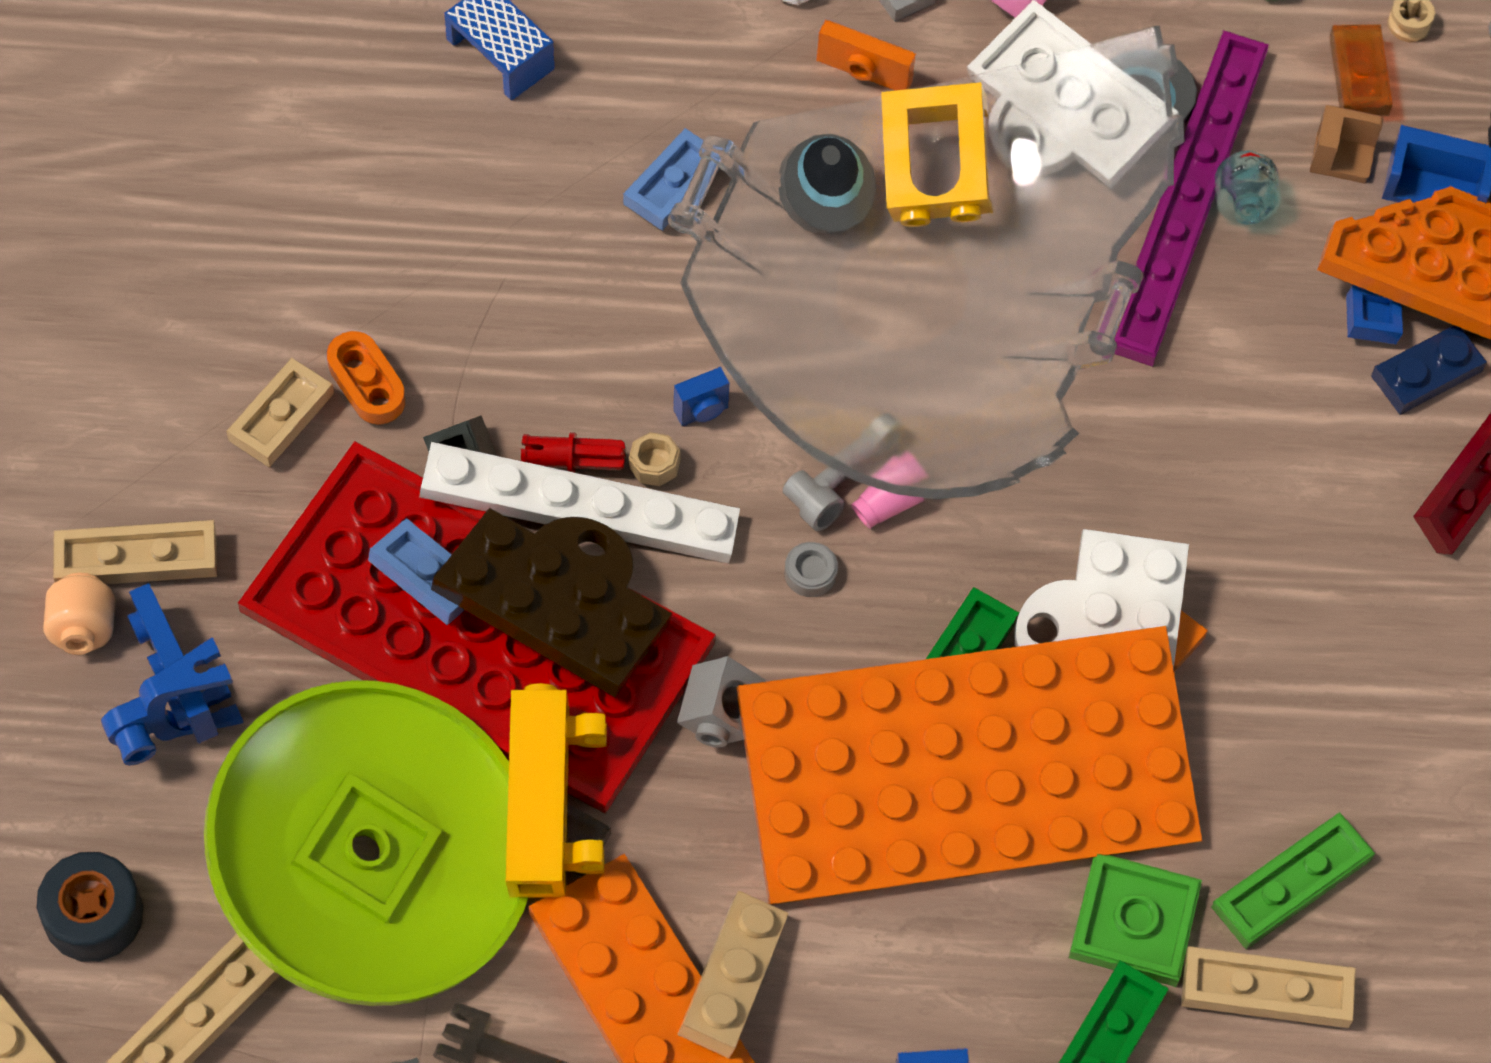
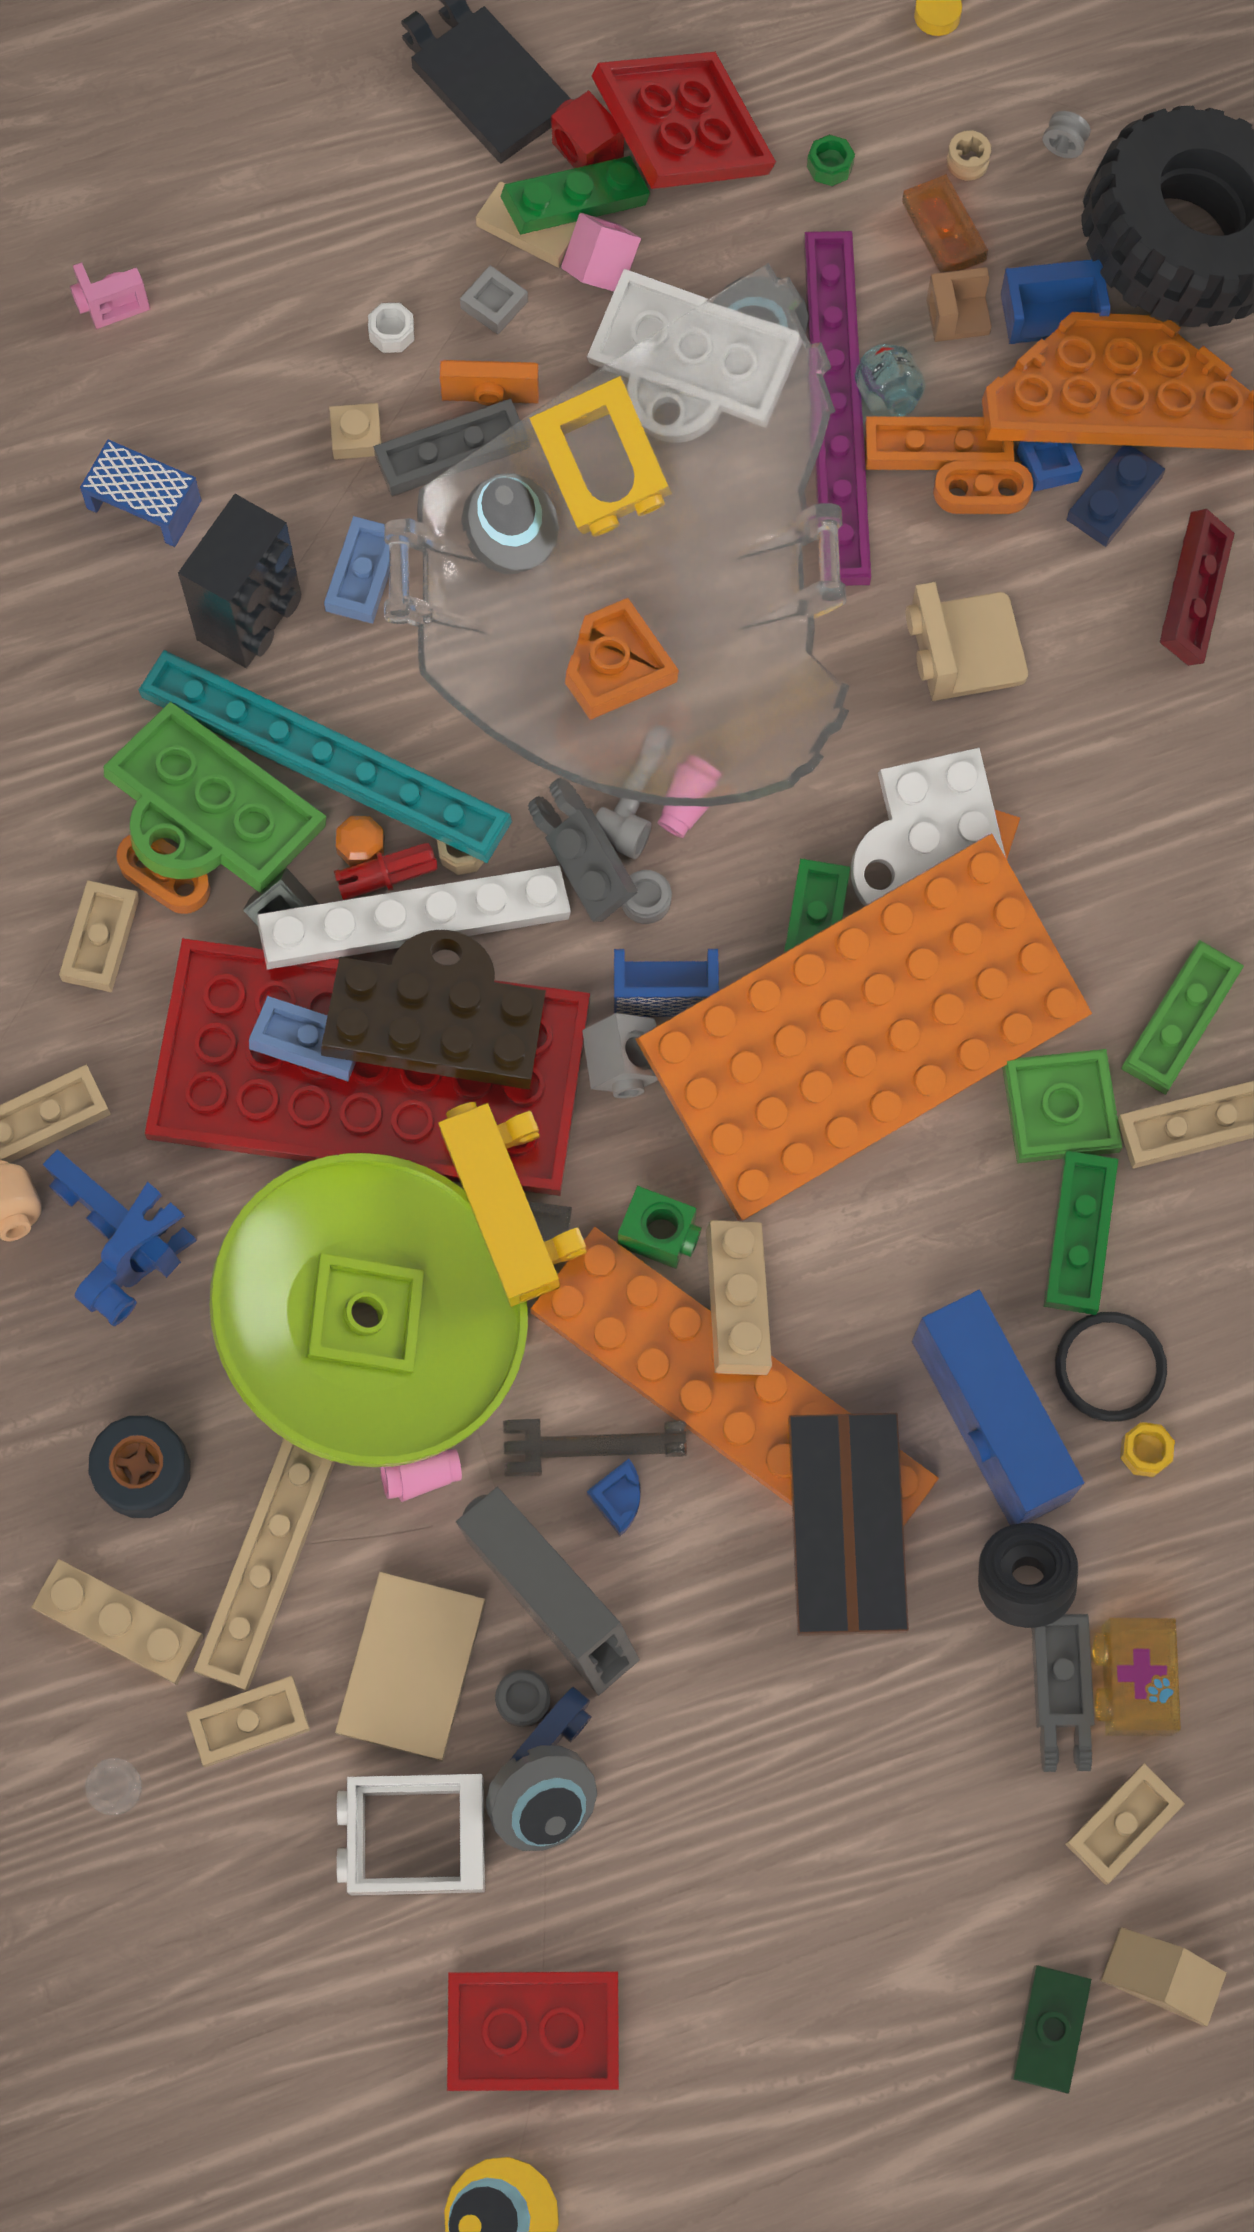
camera: 20 degrees left, 10 degrees up
blue plate [673,367,730,427] -> none
none -> bright green plate [103,702,326,893]
none -> teal tile [138,650,512,863]
none -> black brick [178,494,302,669]
none -> tan plate [329,403,382,460]
none -> orange tile [336,816,385,867]
none -> dark grey plate [373,399,529,496]
none -> bright pink cone [380,1449,462,1502]
none -> dark grey hinge [527,777,638,922]
none -> orange plate [565,598,679,720]
none -> blue panel [614,949,719,1017]
none -> green brick [618,1186,702,1269]
none -> orange plate [865,416,1014,470]
none -> tan bracket [906,582,1028,701]
none -> orange plate [933,461,1033,514]

